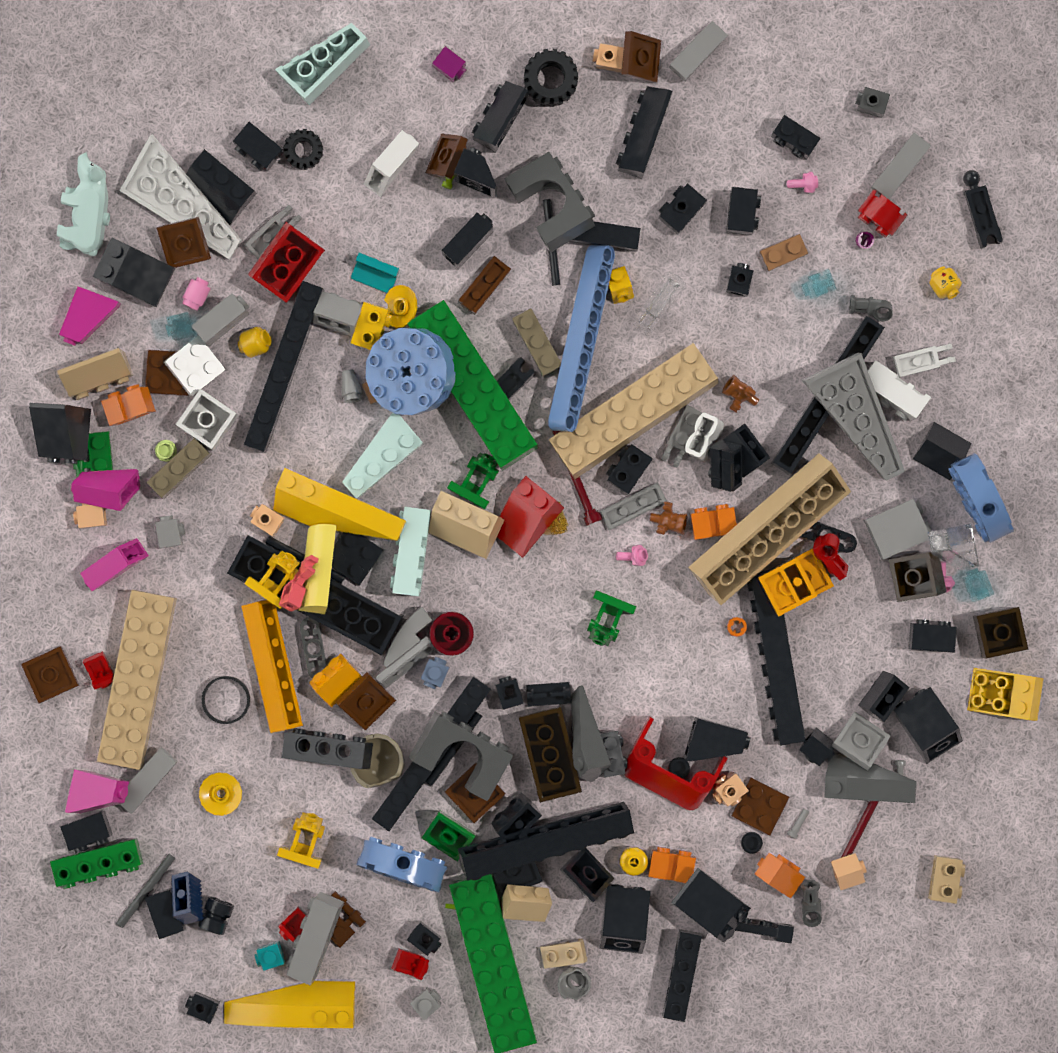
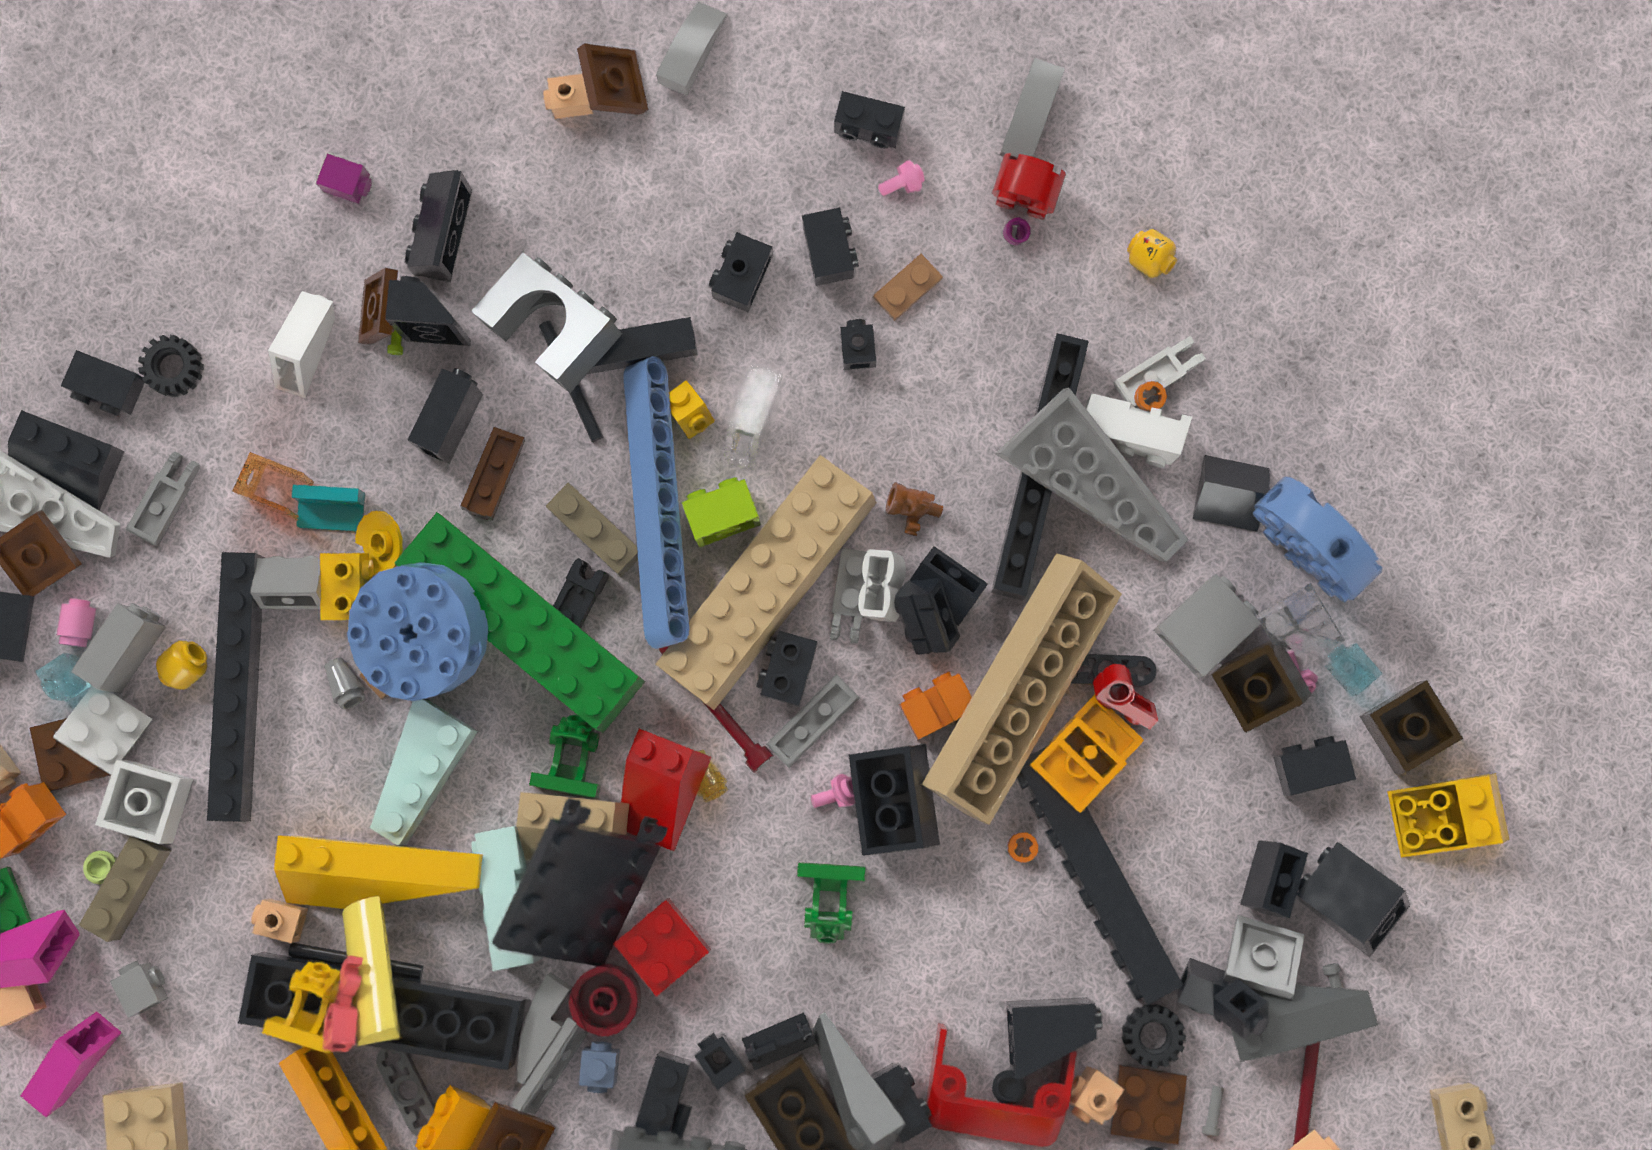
camera: 10 degrees left, 5 degrees down
red brick [248,222,325,303] -> none
light aqua wedge [275,23,370,105] -> none
black plate [332,532,384,586] -> none
black tyre [524,48,578,107] -> none
black slope [616,86,673,179] -> none
dark orange piece [650,501,688,535] -> none
clear light blue brick [801,269,837,300] -> none
dark grey connector [849,295,893,322] -> none
dark grey brick [855,87,890,118] -> none
black plate [963,170,1003,249] -> none
none -> clear orange piece [232,452,314,521]
none -> black plate [491,797,667,966]
none -> red brick [613,898,711,997]
none -> lime brick [681,477,761,548]
none -> black brick [848,744,940,856]
none -> black tyre [1122,1004,1186,1068]
none -> orange bush [1134,381,1167,412]
none -> black brick [1213,978,1269,1039]

